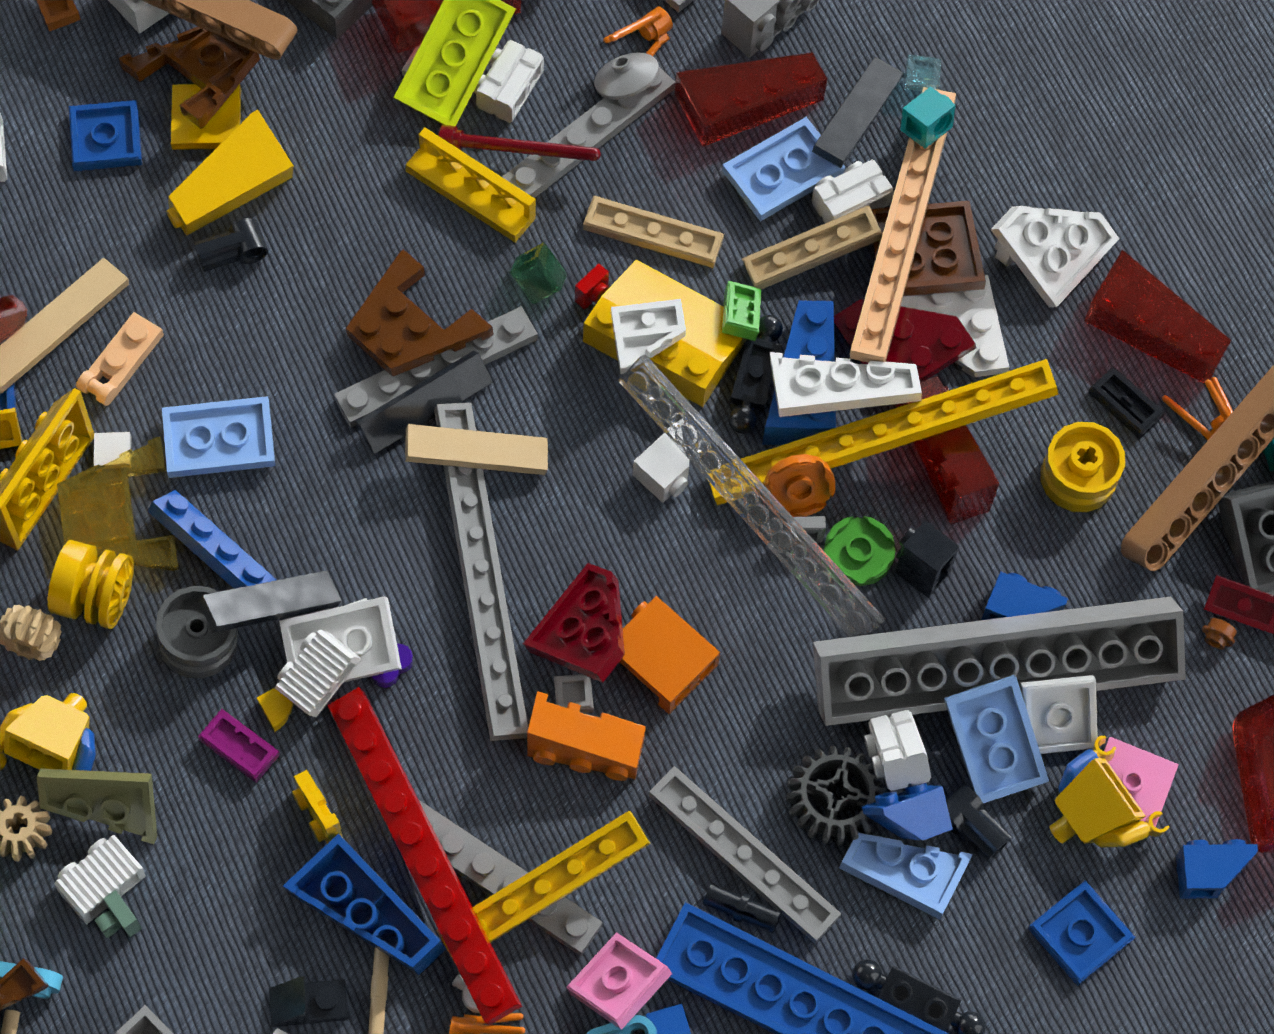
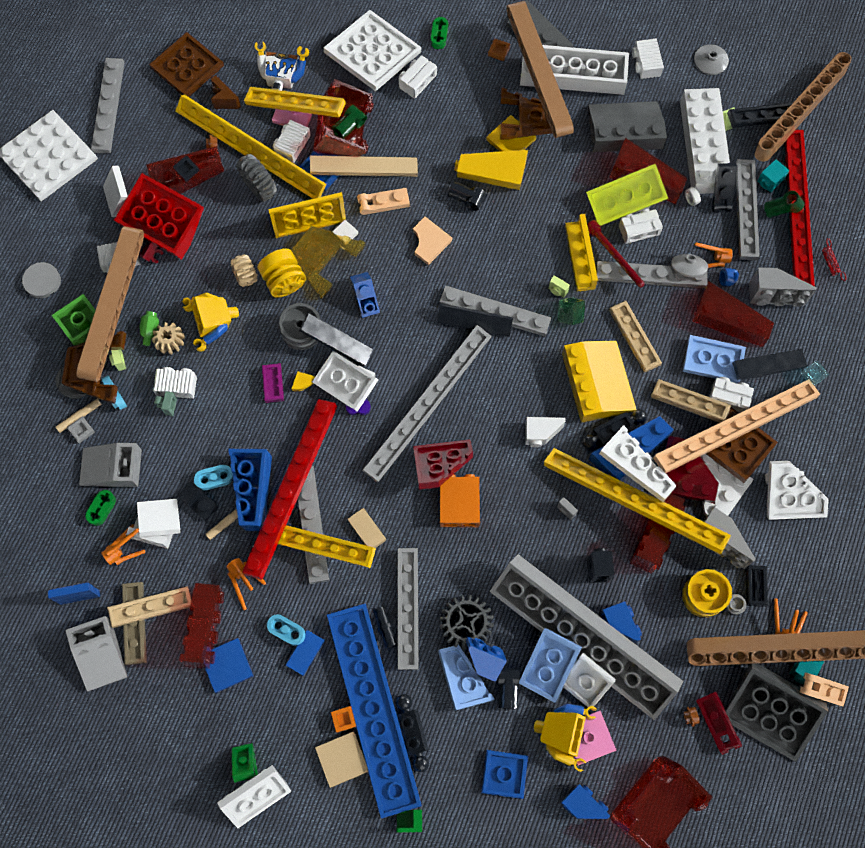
camera: 50 degrees right, 5 degrees up
olive wing [37,768,157,844] -> none
blue tile [69,100,142,171] -> none
plate [147,490,276,589] -> none
light blue plate [162,396,275,478] -> none
white brick [275,629,361,717] -> none
yellow wing [292,770,343,844] -> none
reddish brown wing [346,249,494,377] -> none
tan tile [405,424,548,475] -> none
orange wedge [527,691,646,781] -> none
light grey tile [554,674,594,713] -> none
bright pink plate [566,932,672,1030] -> none
red plate [575,263,609,310] -> none
white wing [610,299,686,374] -> none
clear plate [618,354,886,637] -> none
bright green plate [722,281,761,341] -> none
orange tile [764,454,835,517] -> none
bright green tile [824,516,895,586] -> none
white brick [864,710,931,791] -> none
teal brick [900,86,956,149] -> none
clear red wedge [1084,250,1231,384] -> none
none -> medium azure plate [194,465,233,490]
none -> tan tile [348,508,386,548]
none -> blue slope [350,272,380,318]
none -> light nougat tile [413,217,452,265]
none -> yellowish green plate [548,276,570,298]
none -> light grey slope [703,508,755,569]
none -> blue tile [719,268,739,286]
none -> light grey plate [726,594,746,615]

